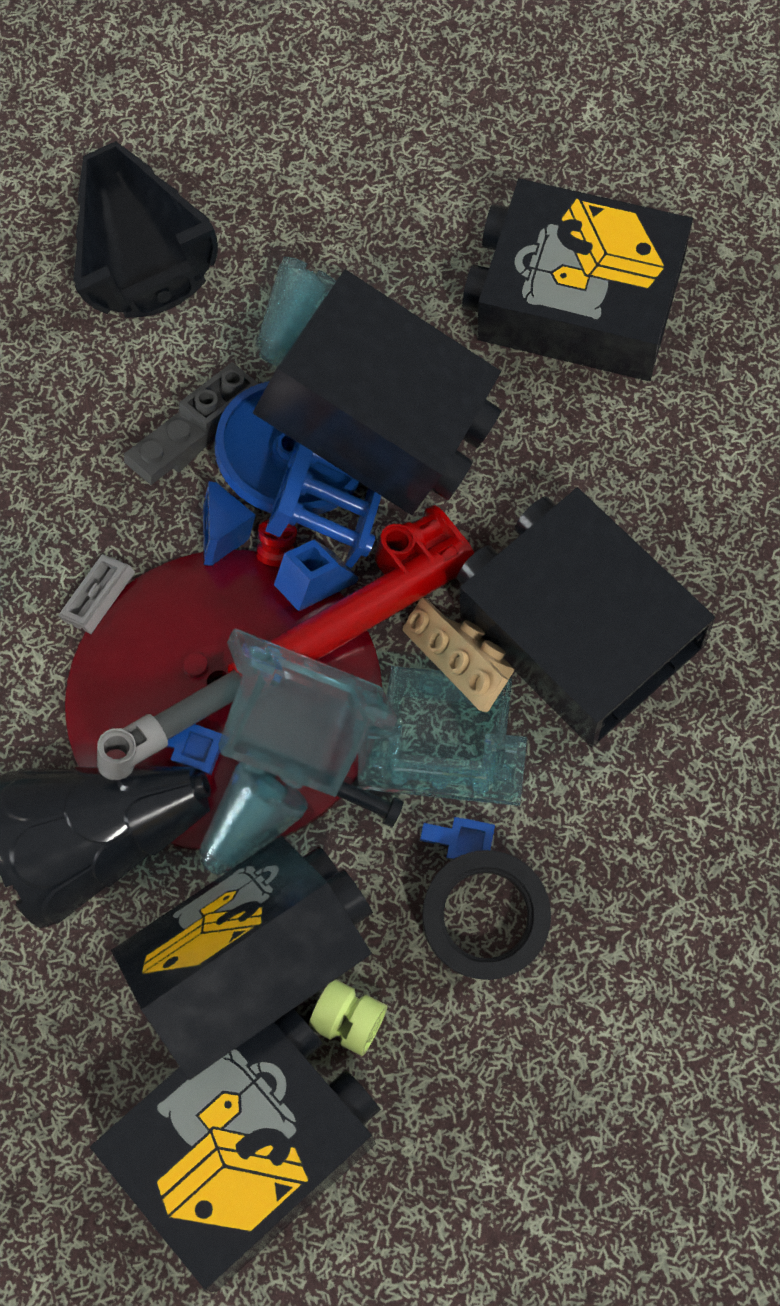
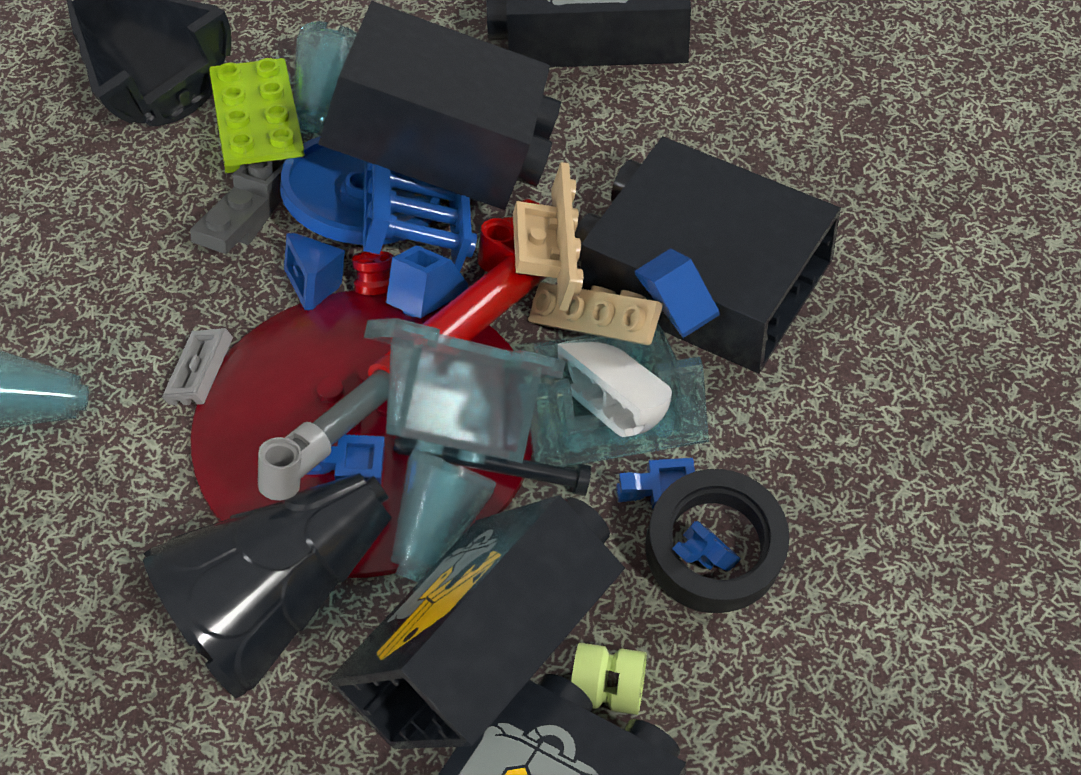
camera: 20 degrees left, 15 degrees down
none -> lime bracket [209,58,305,173]
none -> tan bracket [513,162,583,311]
none -> white brick [558,341,672,437]
none -> blue slope [635,248,720,338]
none -> blue plate [672,521,741,572]

